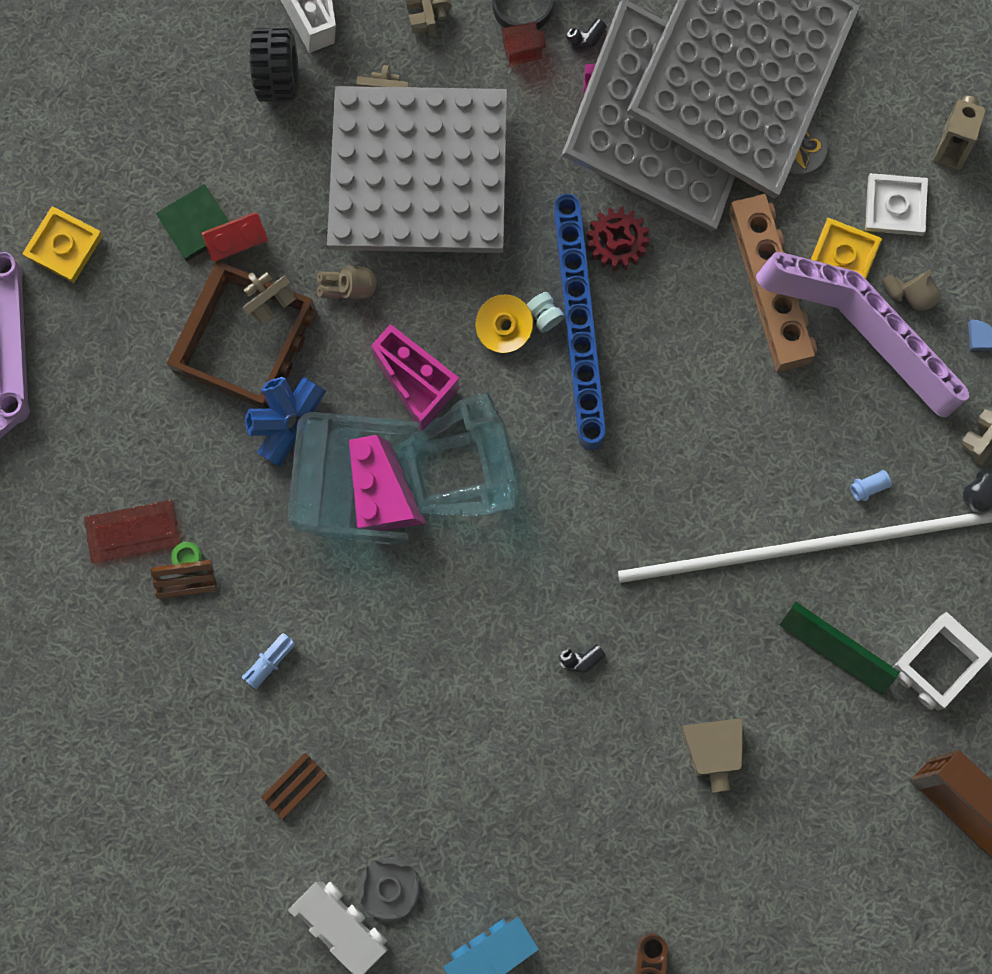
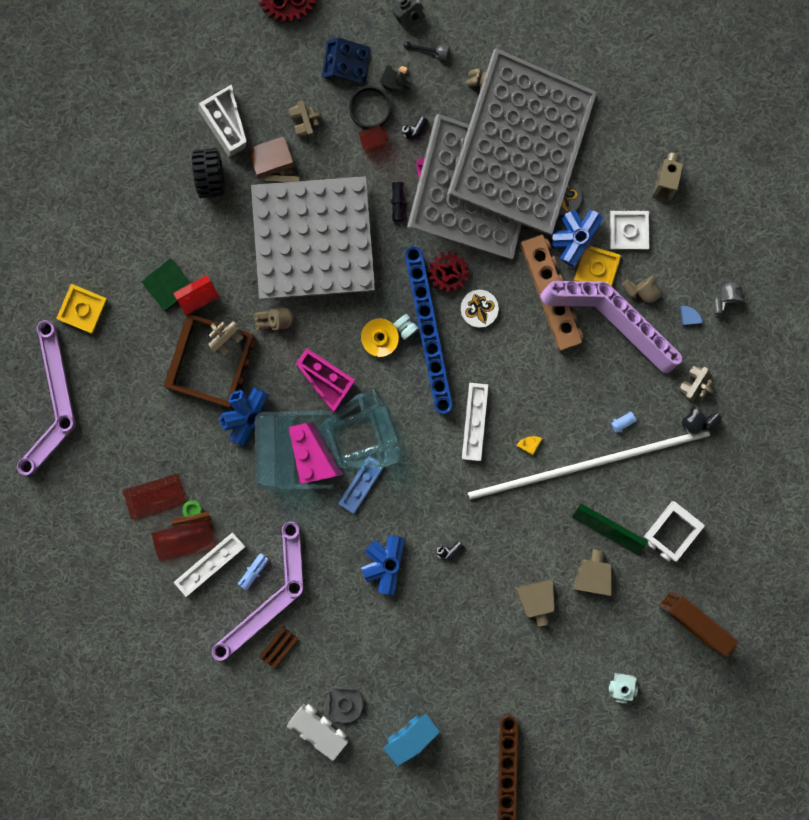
camera: 15 degrees left, 10 degrees up
none -> clear red piece [151,520,216,561]
none -> white plate [174,532,245,597]
none -> lavender piece [212,521,304,661]
none -> tile [248,137,294,179]
none -> medium blue tile [338,456,385,514]
none -> blue piece [362,535,405,595]
none -> black pin [390,182,405,221]
none -> tile [460,290,499,328]
none -> white plate [462,383,488,461]
none -> yellow tile [516,436,542,455]
none -> blue piece [552,210,605,267]
none -> dark tan torso [573,549,611,596]
none -> light aqua brick [609,673,638,703]

